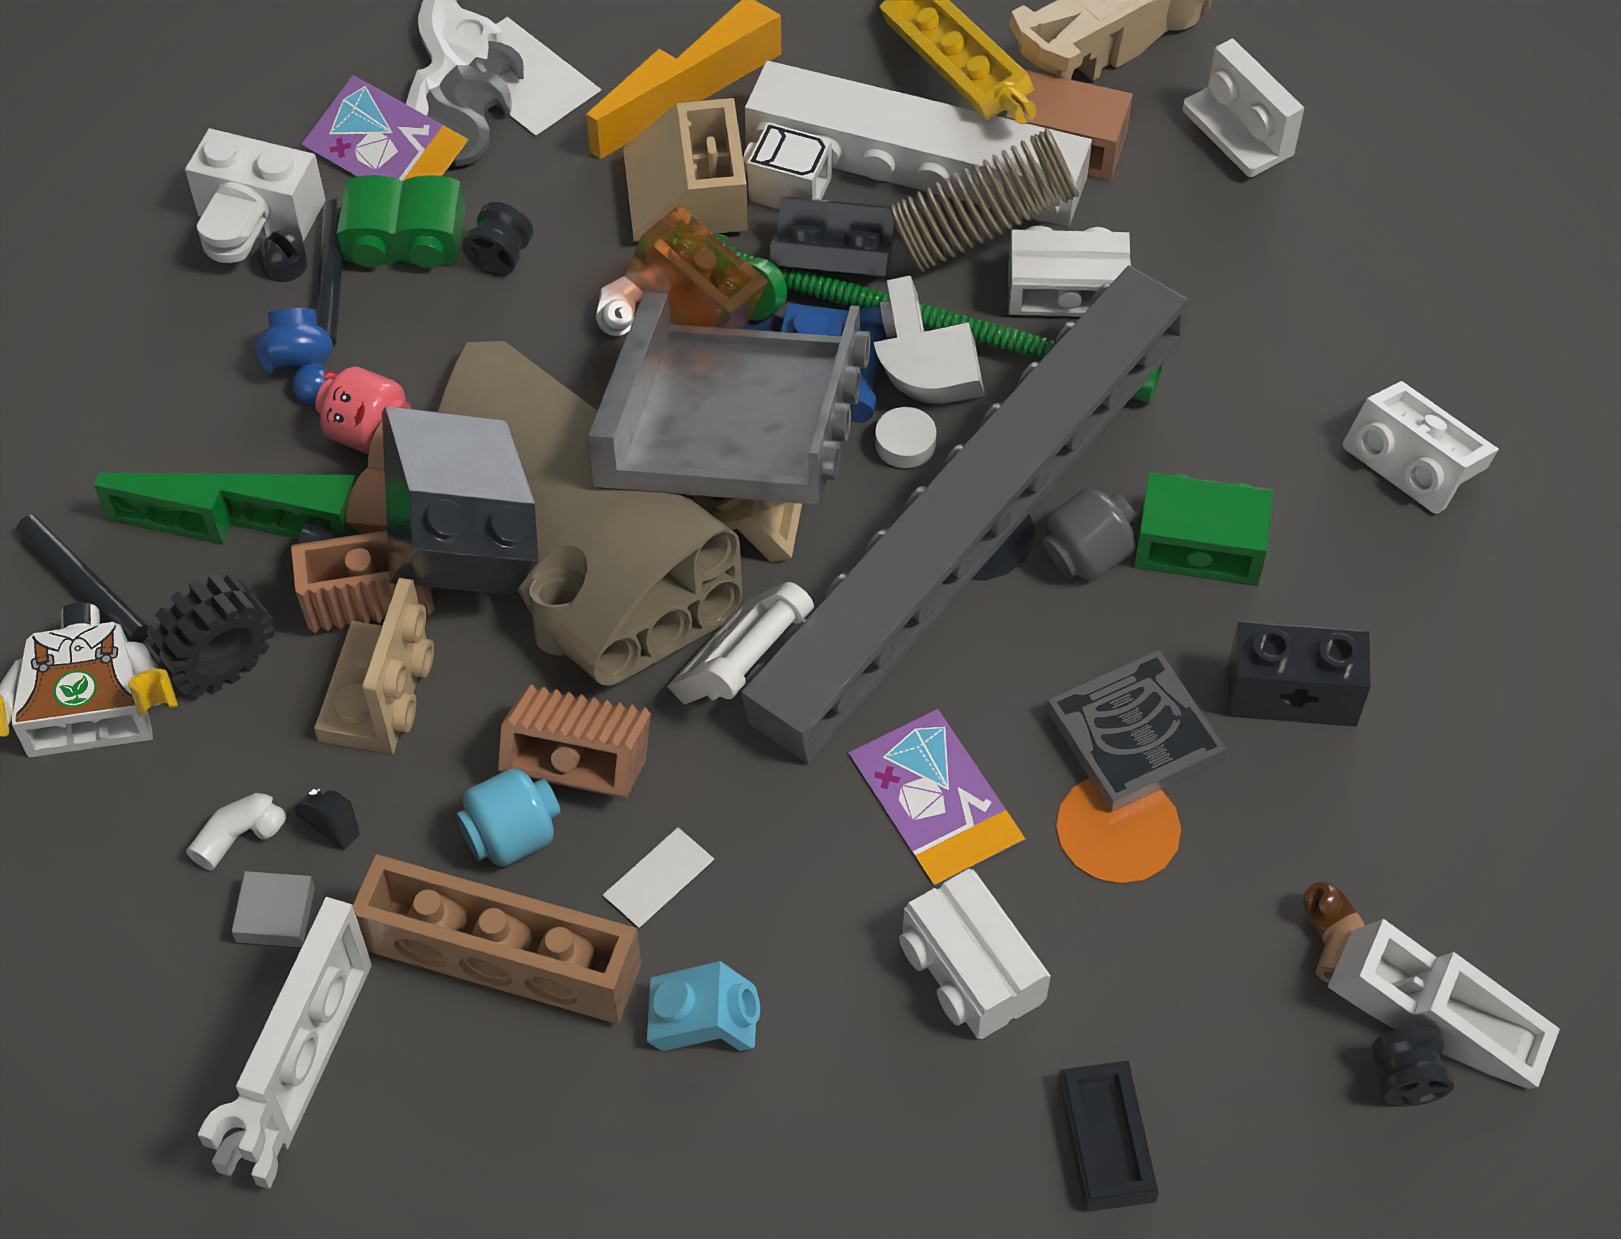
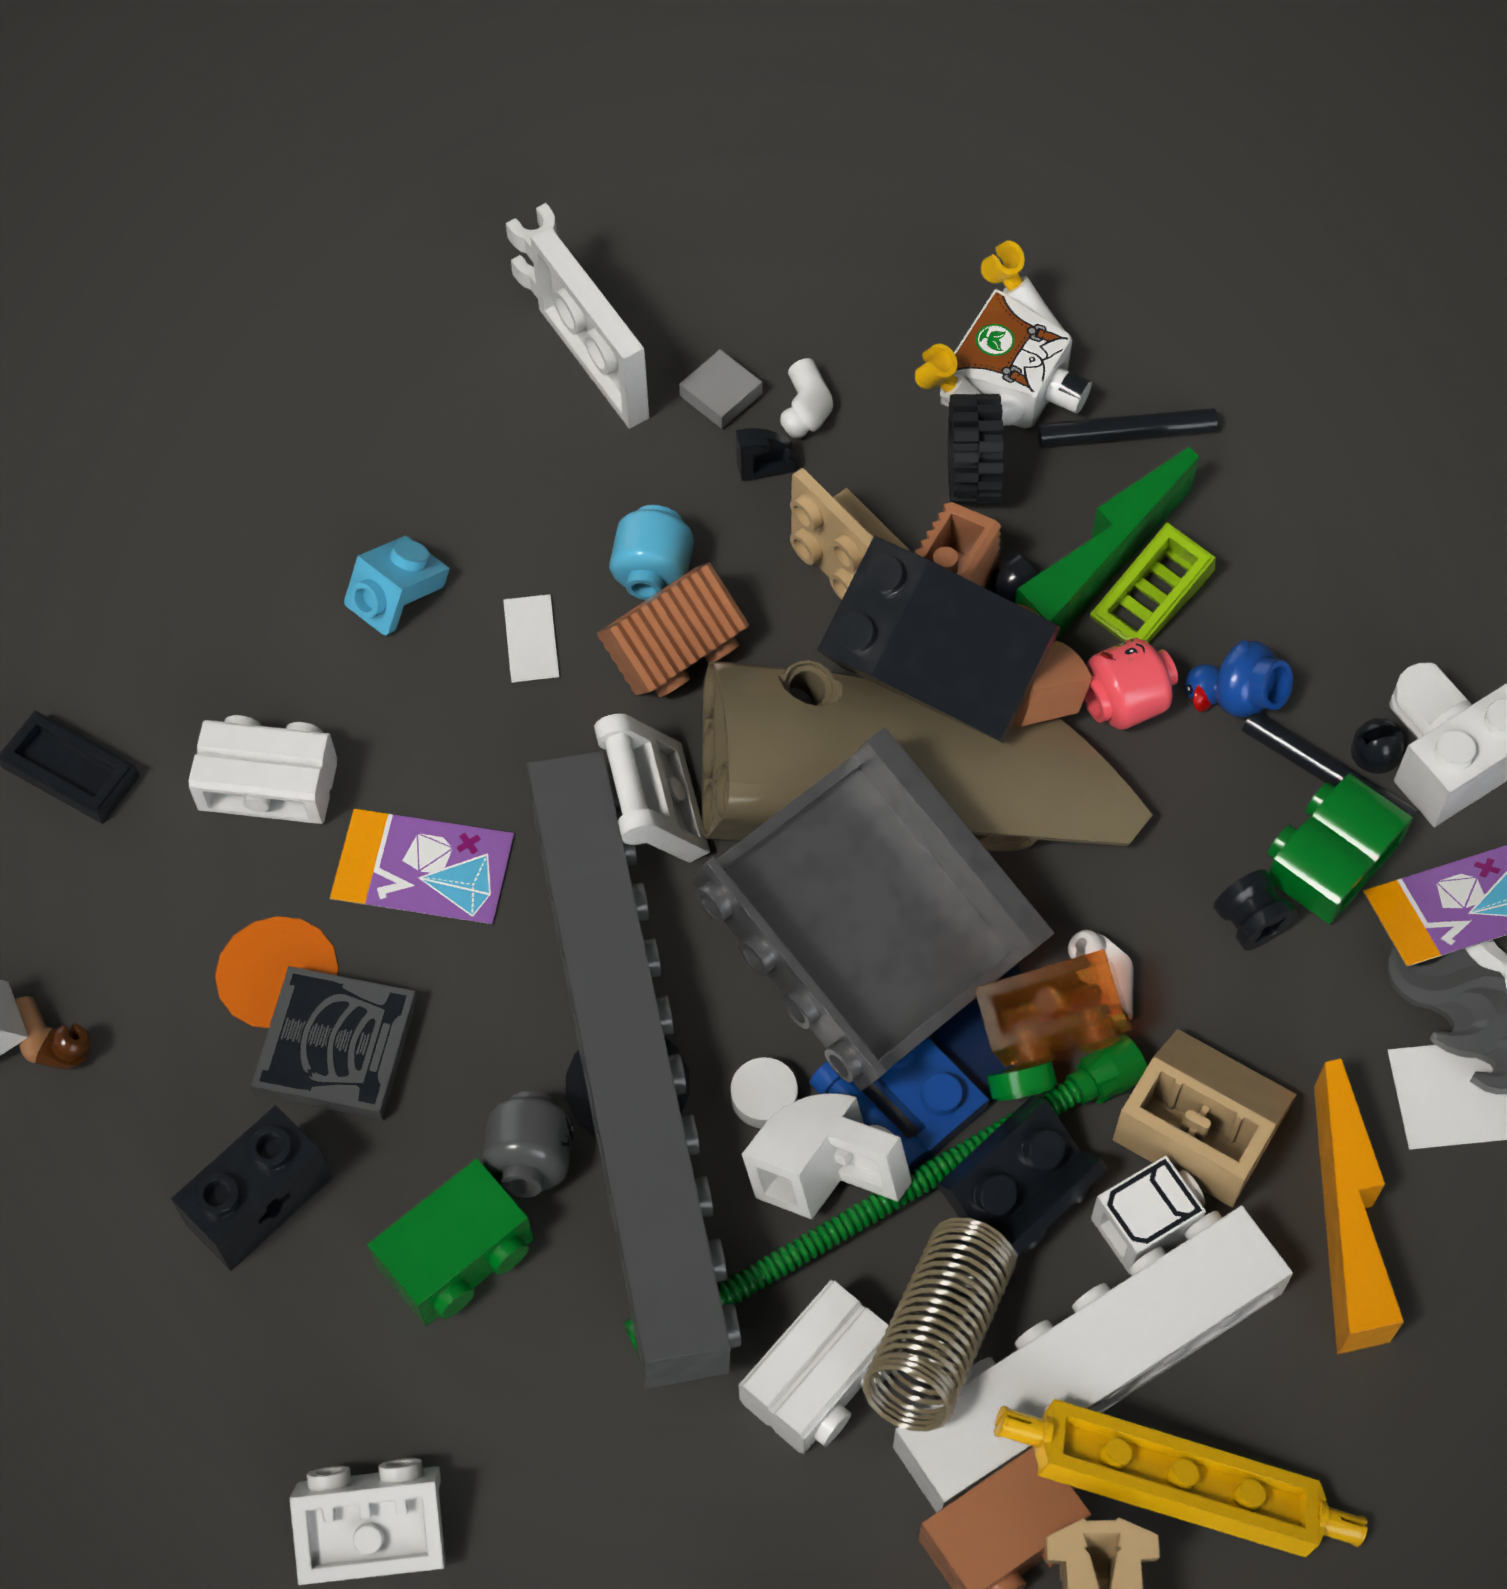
camera: 130 degrees right, 5 degrees up
medium nougat brick [353,854,641,1024] -> none
none -> lime slope [1090,522,1216,643]

